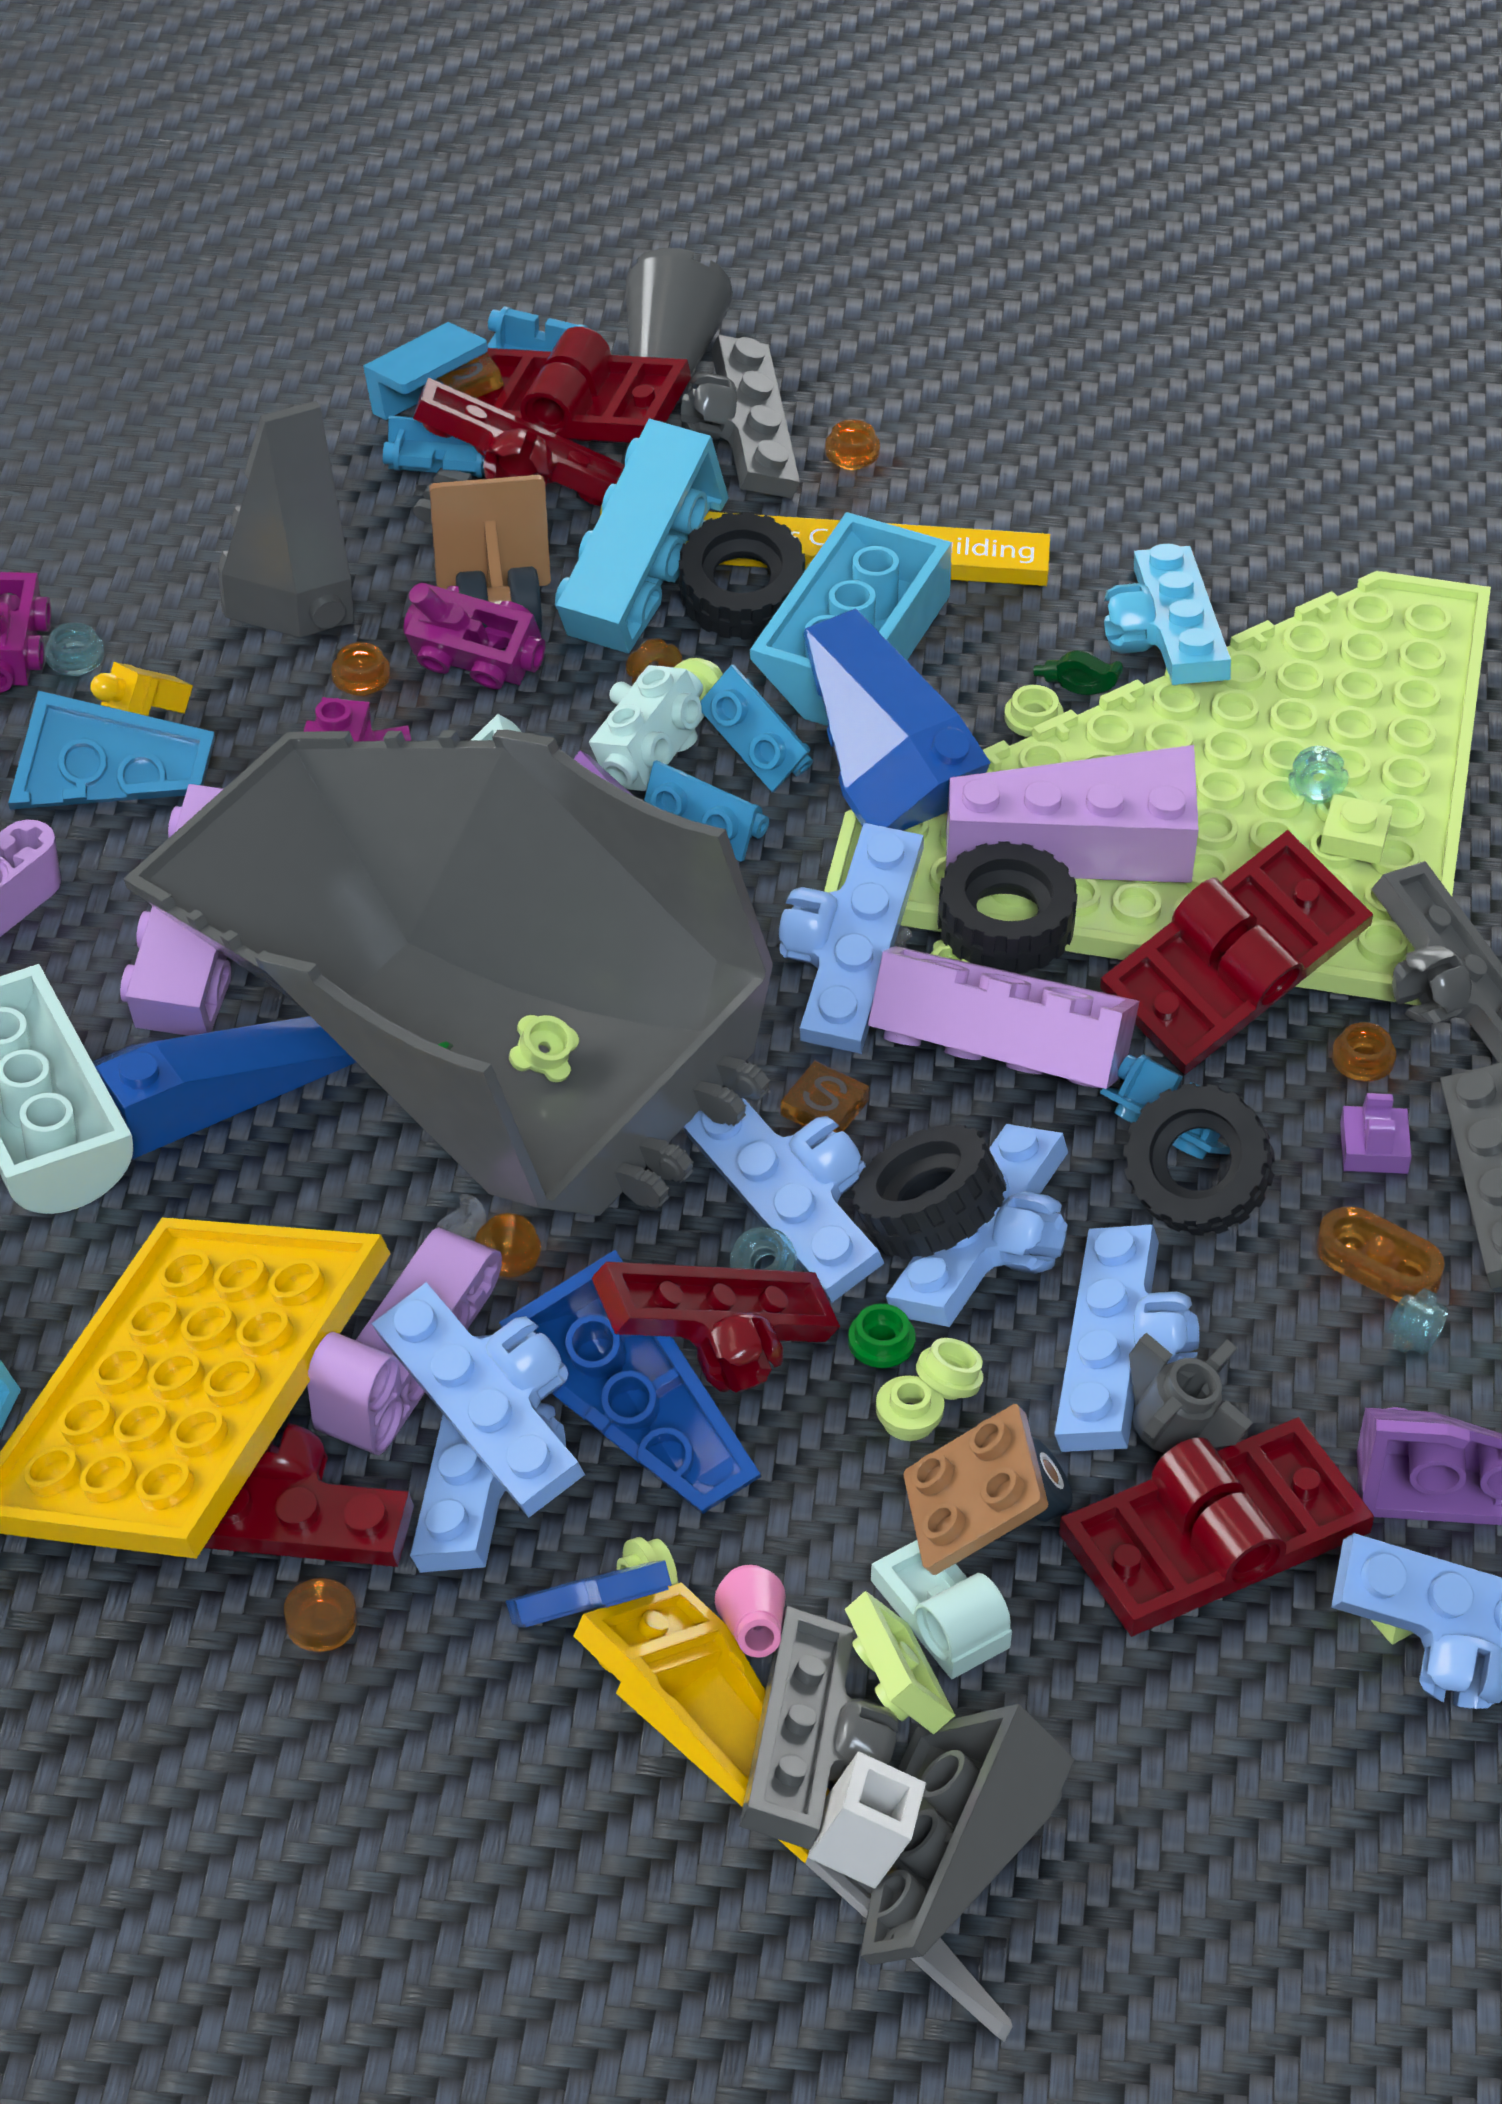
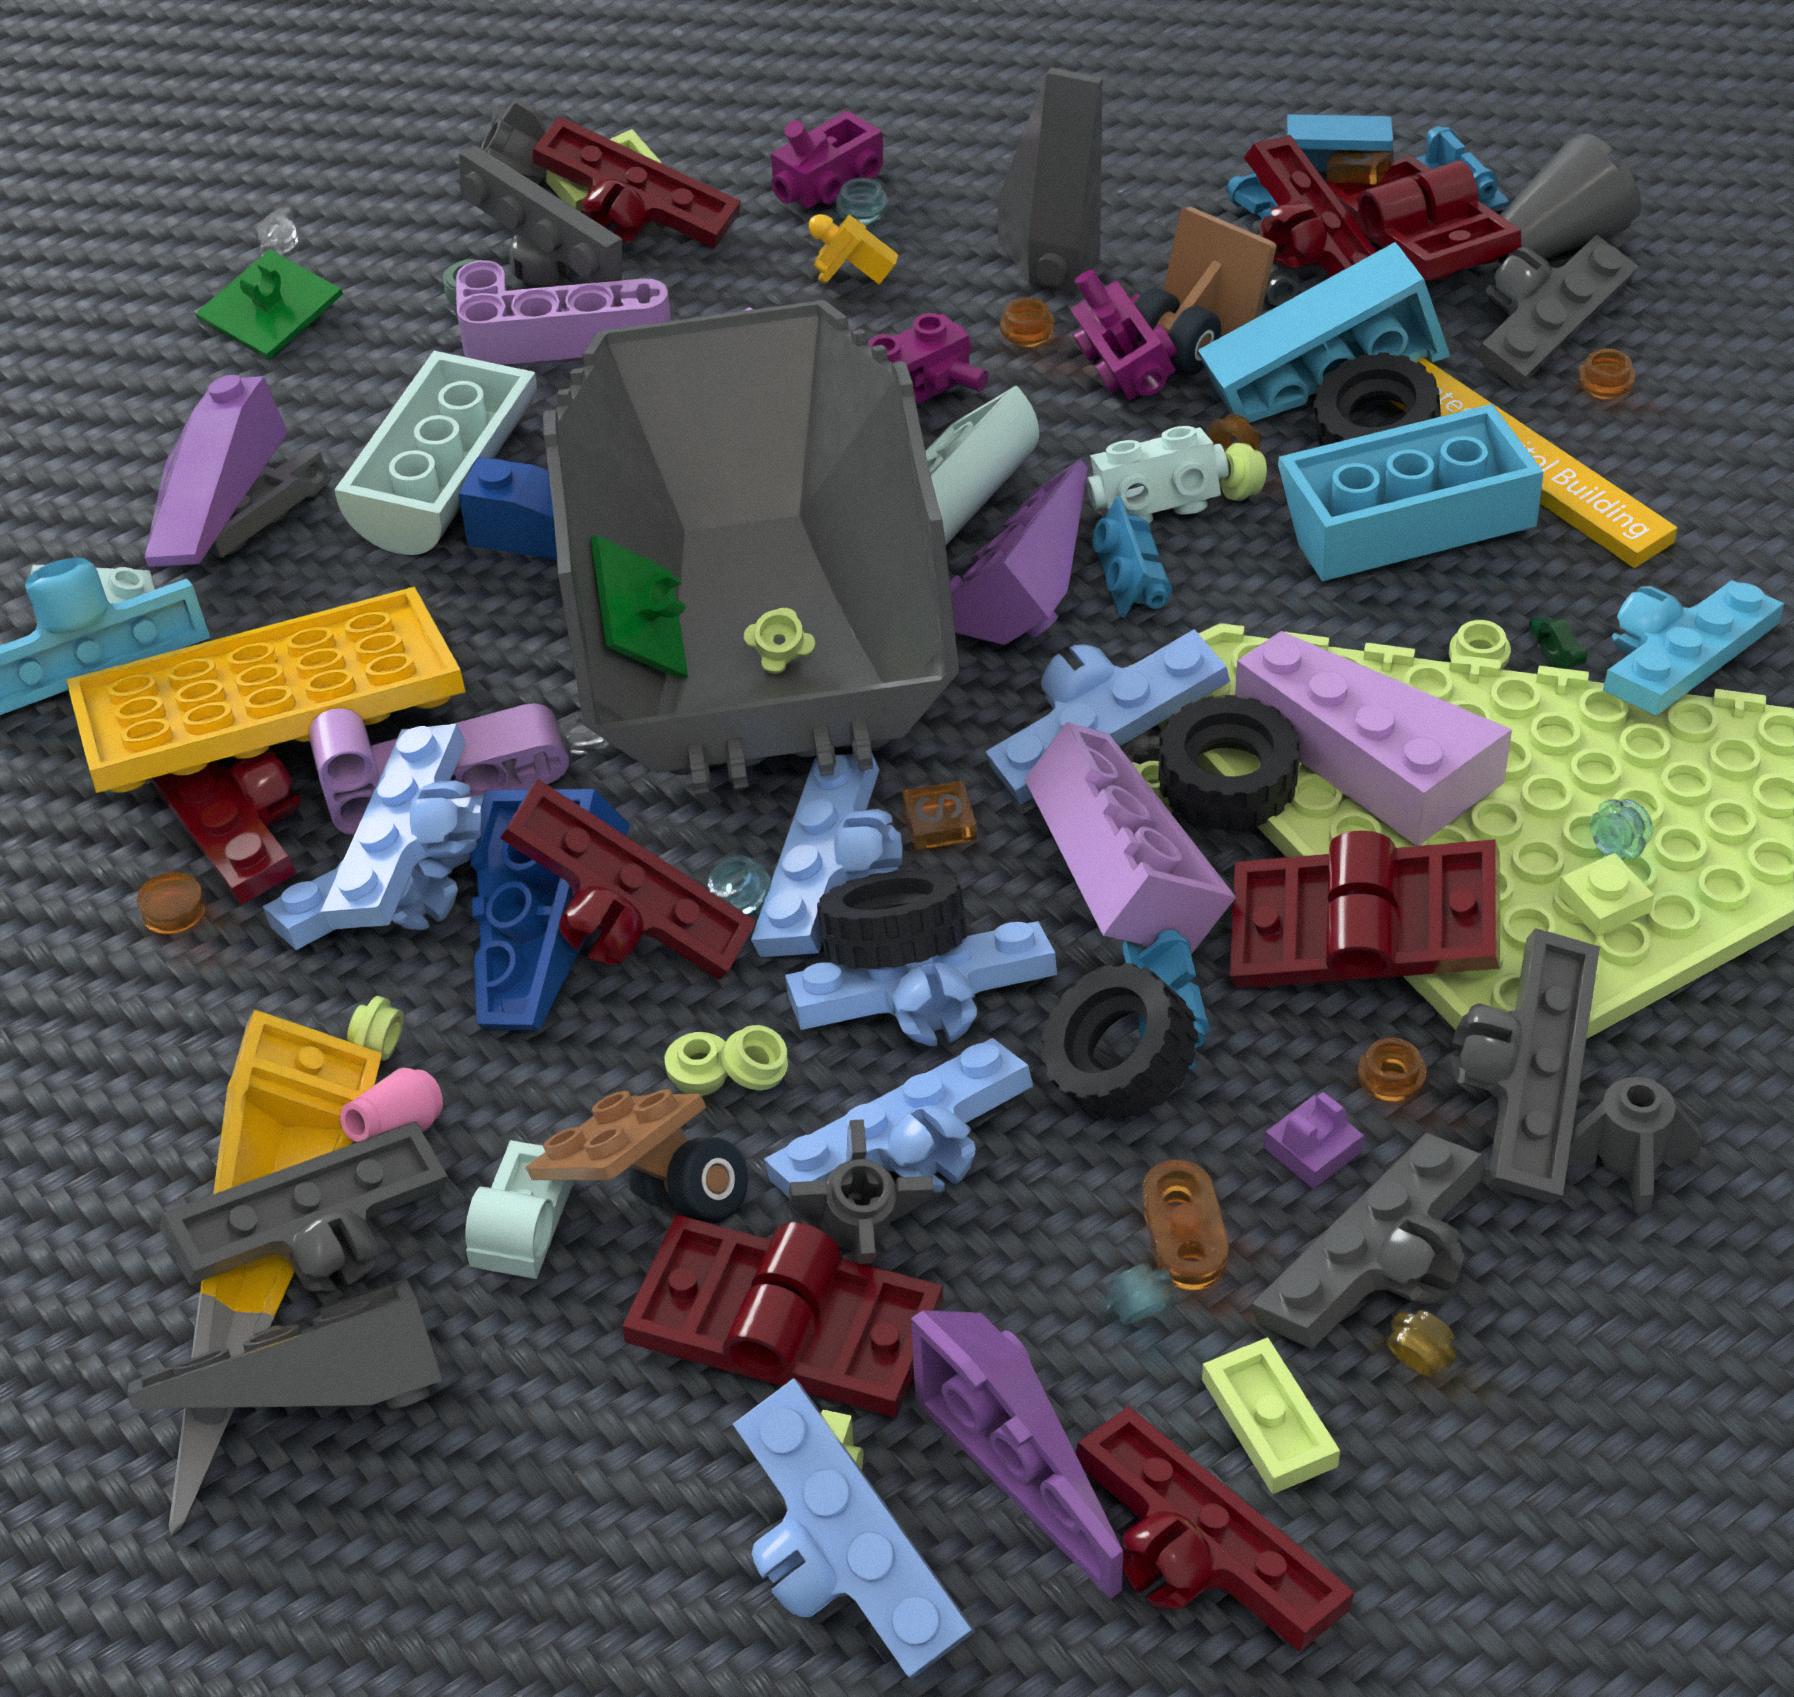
camera: 50 degrees right, 0 degrees up
dark azure wing [8,691,215,810] -> none
clear orange plate [475,1213,541,1277] -> none
blue tile [506,1560,672,1627] -> none
dark azure hinge [701,665,813,792] -> none
blue wedge [803,608,991,831] -> none
white brick [807,1751,926,1889] -> none
yellowish green plate [845,1591,955,1734] -> none
green plate [848,1304,916,1368] -> none

